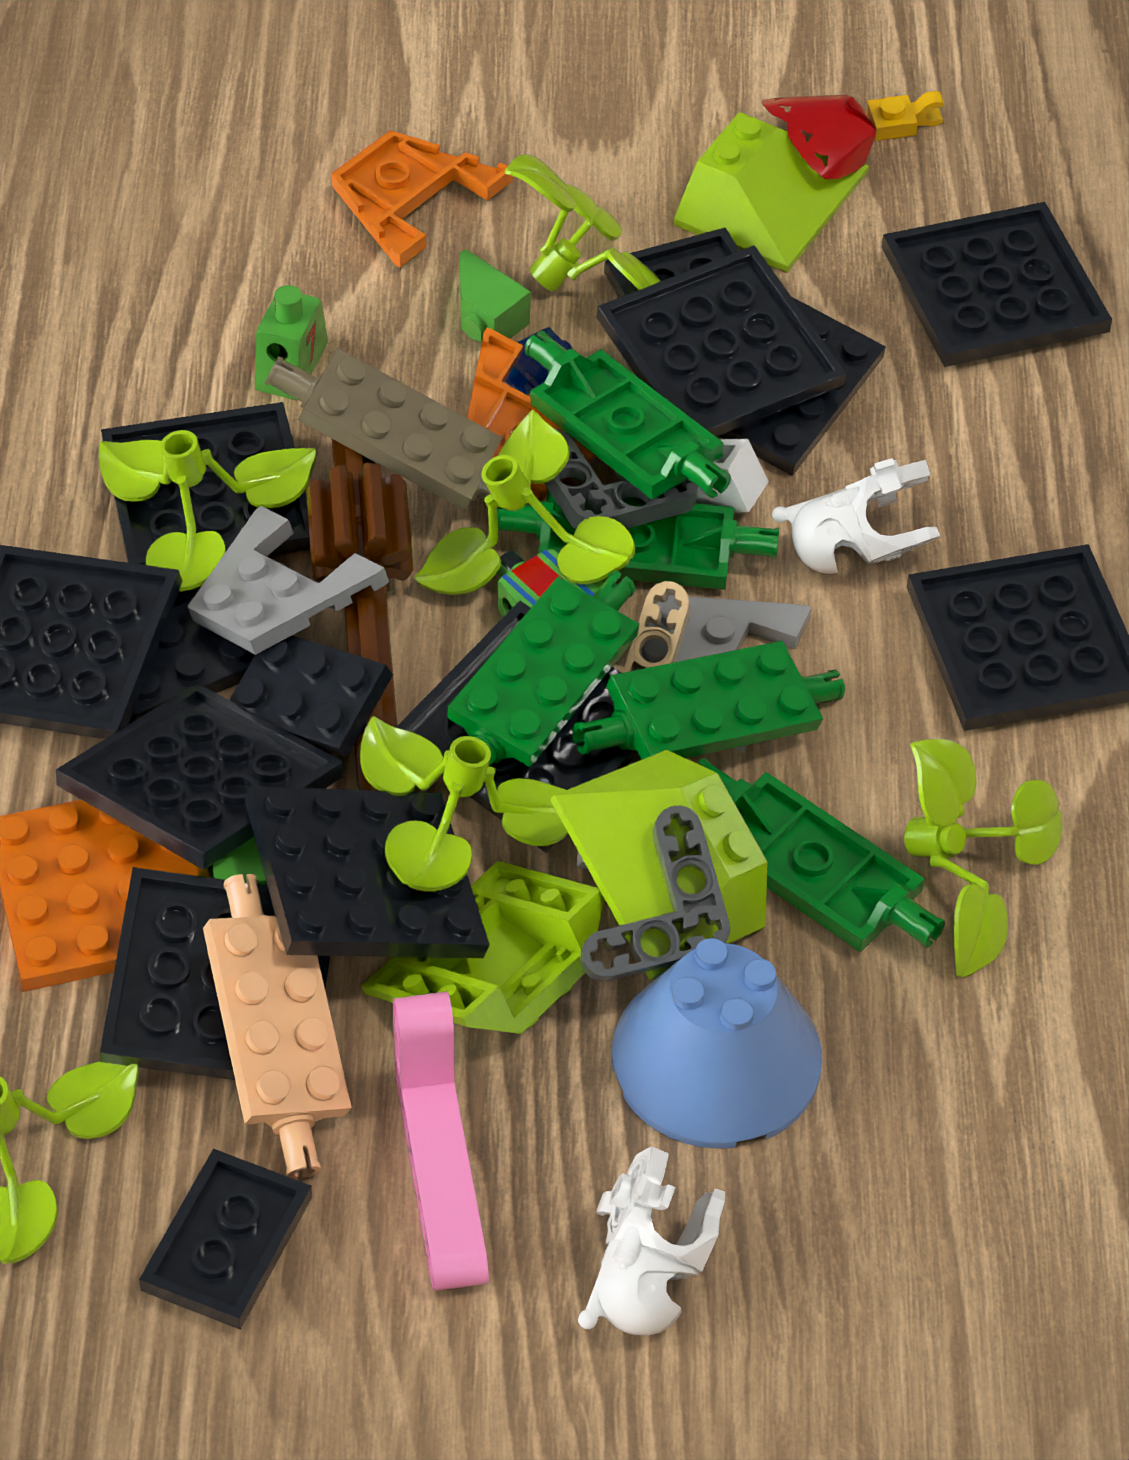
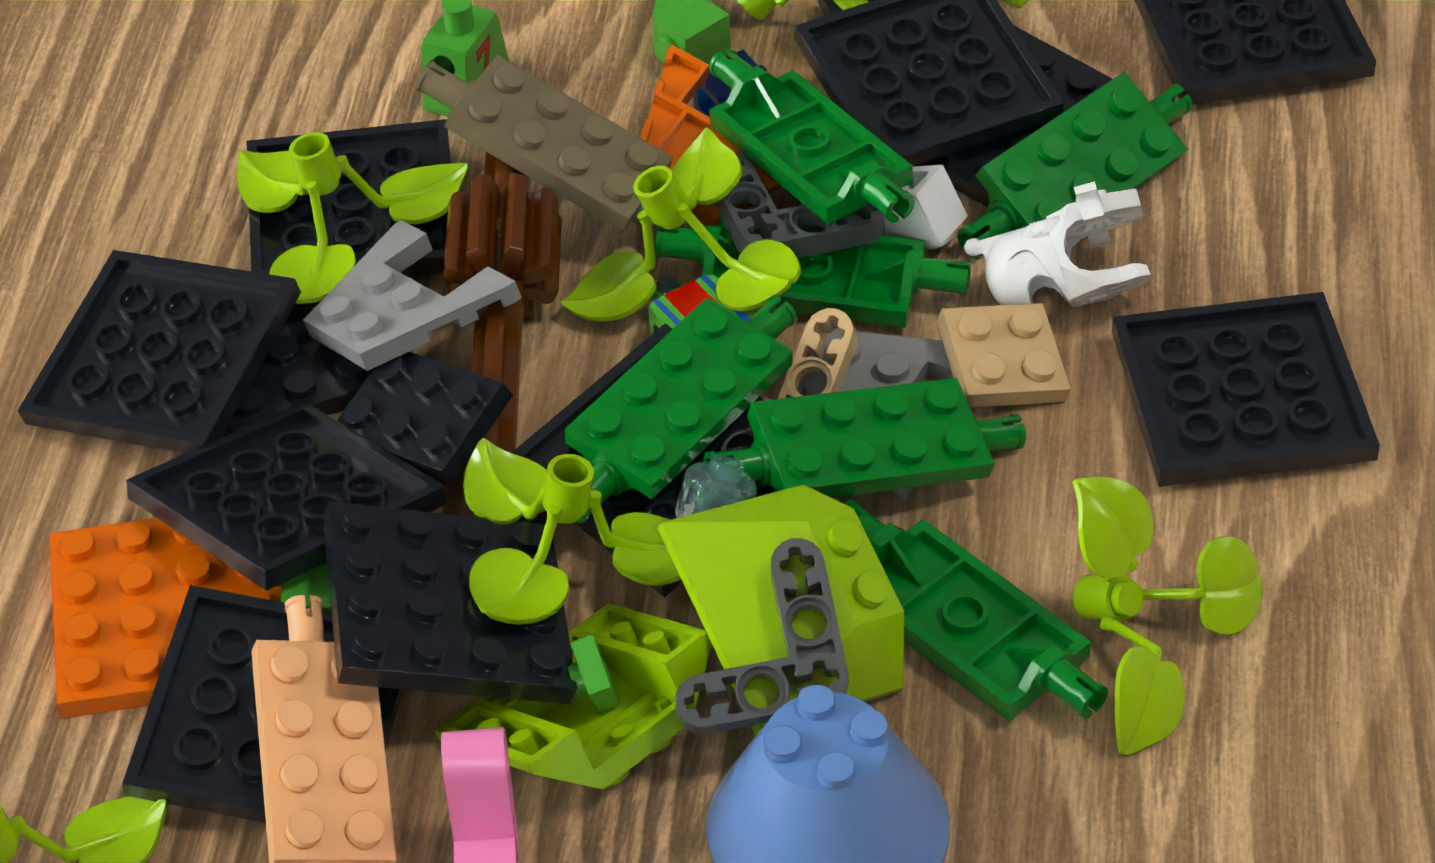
camera: 10 degrees right, 5 degrees down
none -> bright green plate [567,634,620,713]
none -> clear light blue head [675,455,757,518]
none -> tan plate [937,303,1071,408]
none -> green plate [957,71,1192,258]

